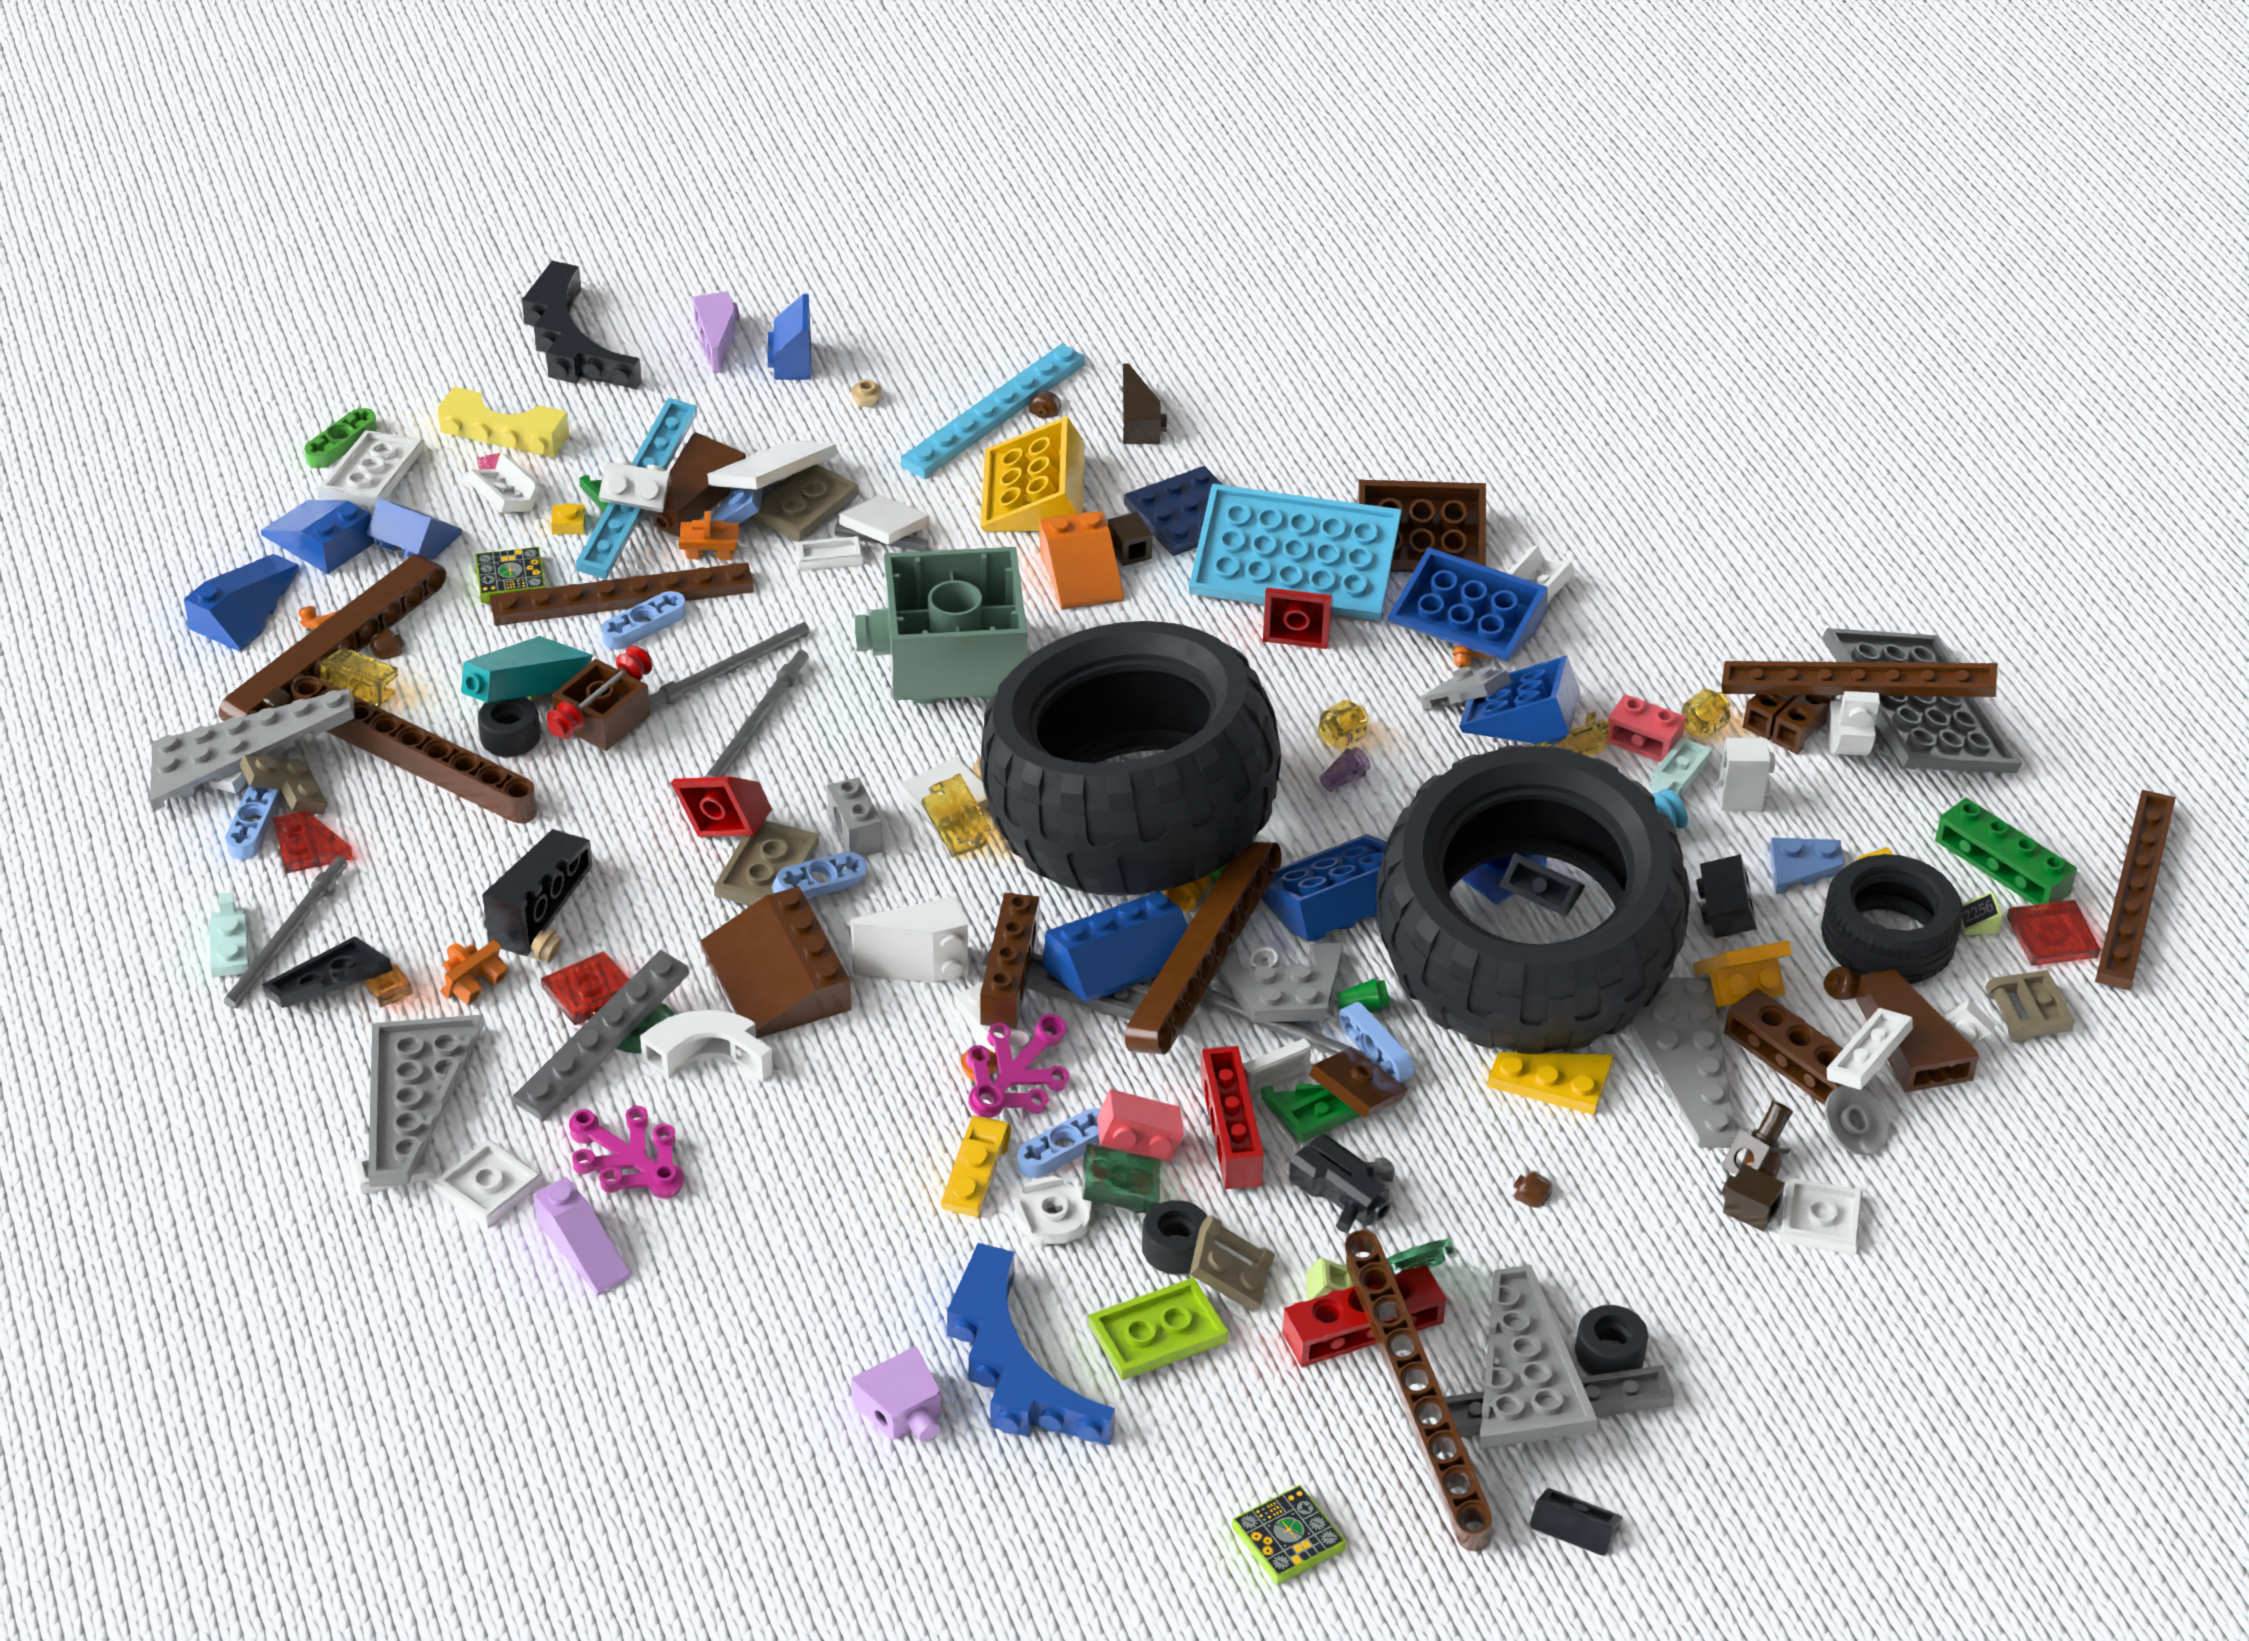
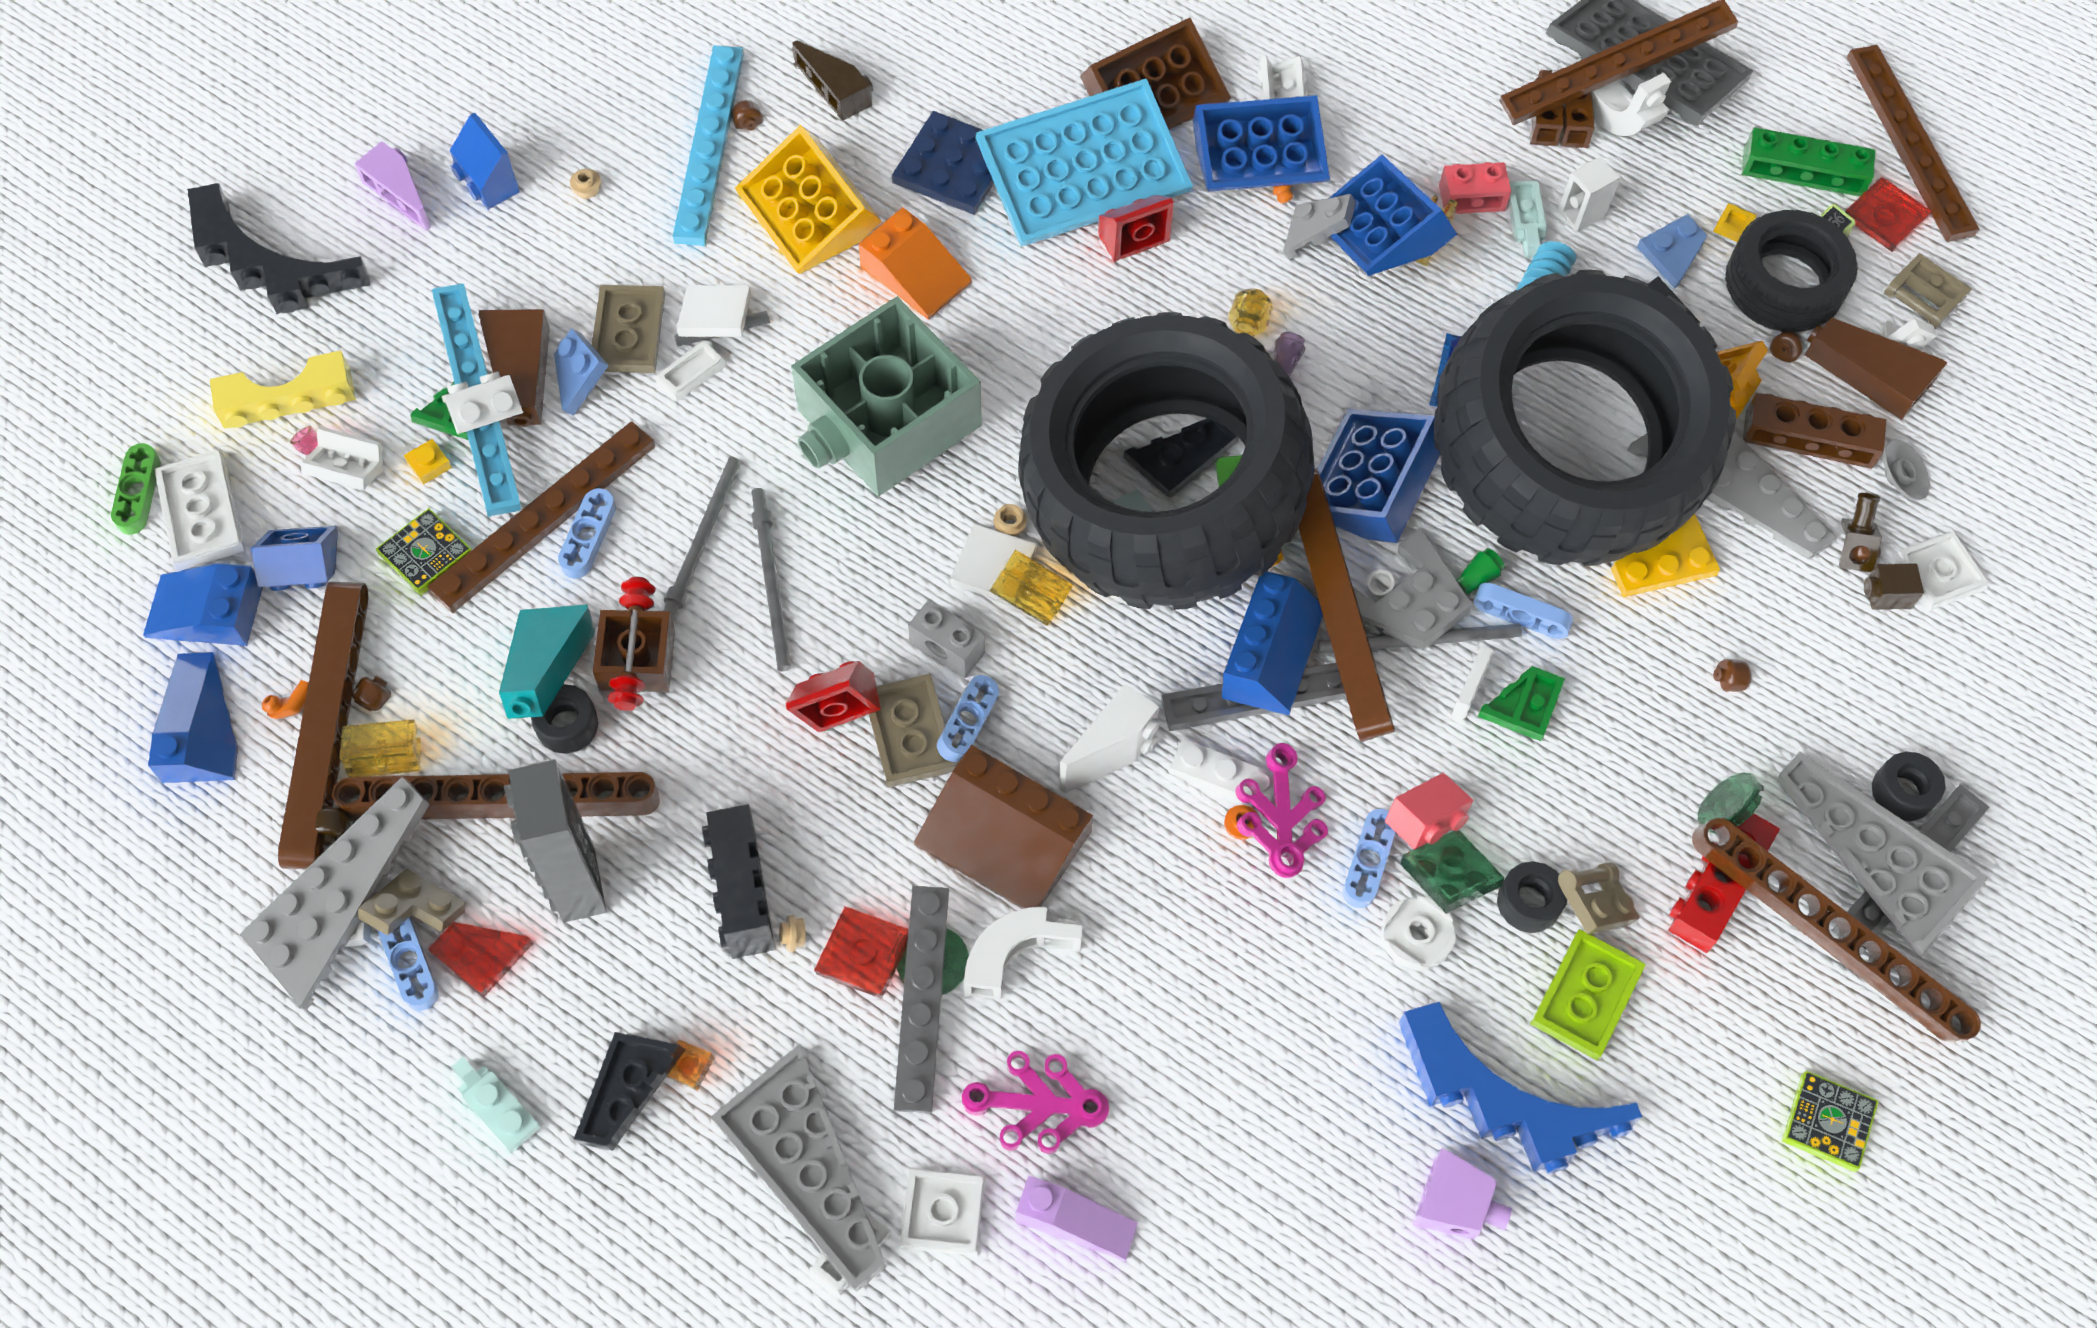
camera: 35 degrees left, 20 degrees up
flat silver bar [223,856,348,1008] -> none
orange hips [440,940,508,1005] -> none
orange hips [678,511,739,560] -> none
white tile [707,440,838,490] -> none
yellow plate [941,1115,1011,1217] -> none
reddish brown brick [980,892,1040,1029] -> none
dark brown brick [1108,512,1152,567] -> none
red brick [1200,1046,1264,1190] -> none
black piece [1289,1134,1395,1233] -> none
yellowish green slope [1306,1257,1354,1300] -> none
reddish brown plate [1309,1047,1408,1118] -> none
black slope [1499,853,1585,917] -> none
black slope [1530,1488,1623,1556] -> none
clear yellow head [1681,688,1731,738] -> none
white plate [1827,1008,1913,1090] -> none
none -> dark grey brick [505,759,607,923]

